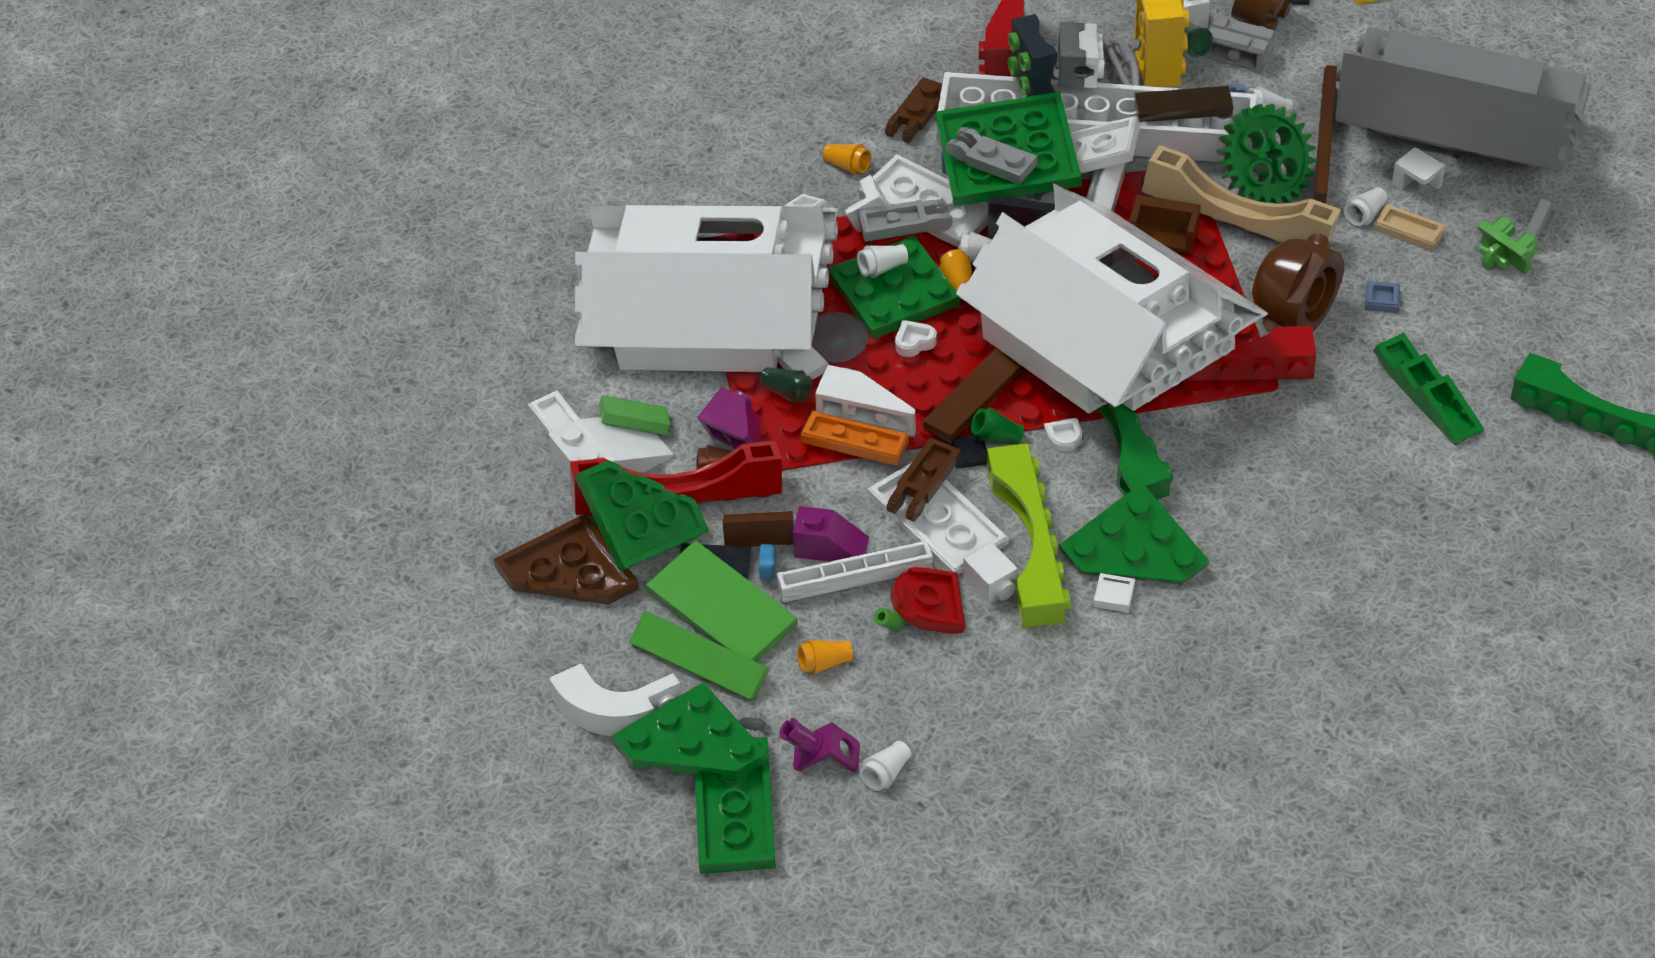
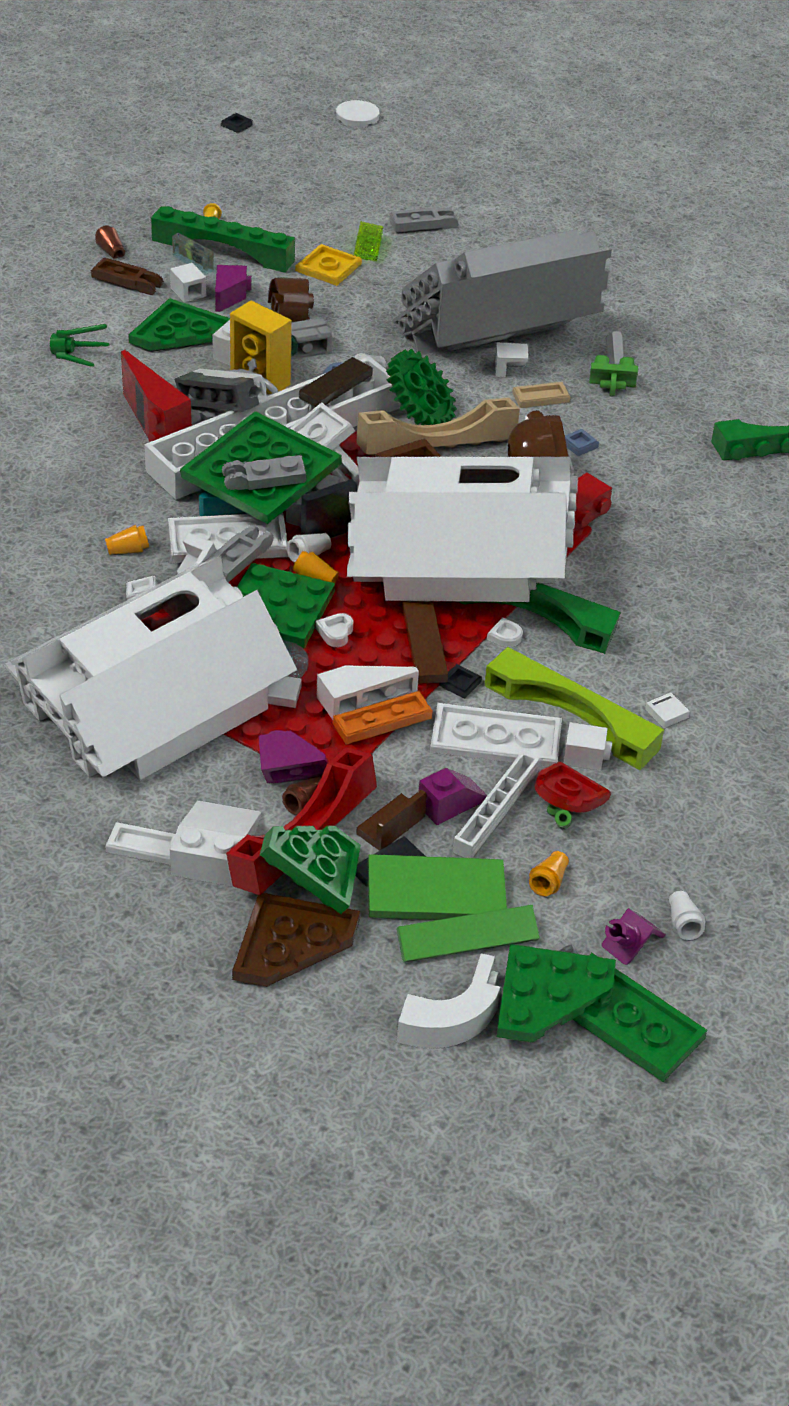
camera: 50 degrees left, 5 degrees down
bright green tile [599,395,670,435] -> none
dark azure tile [759,544,777,580] -> none
clear green cone [760,367,812,403] -> none
white cone [857,244,908,278] -> none
reddish brown hinge [885,77,942,143] -> none
reddish brown hinge [886,438,961,522] -> none
green cone [971,408,1024,445] -> none
black brick [1008,14,1058,97] -> none
green plate [1059,483,1209,585] -> none
reddish brown tile [1313,65,1337,204] -> none
white cone [1344,187,1388,226] -> none
green slope [1373,333,1484,445] -> none

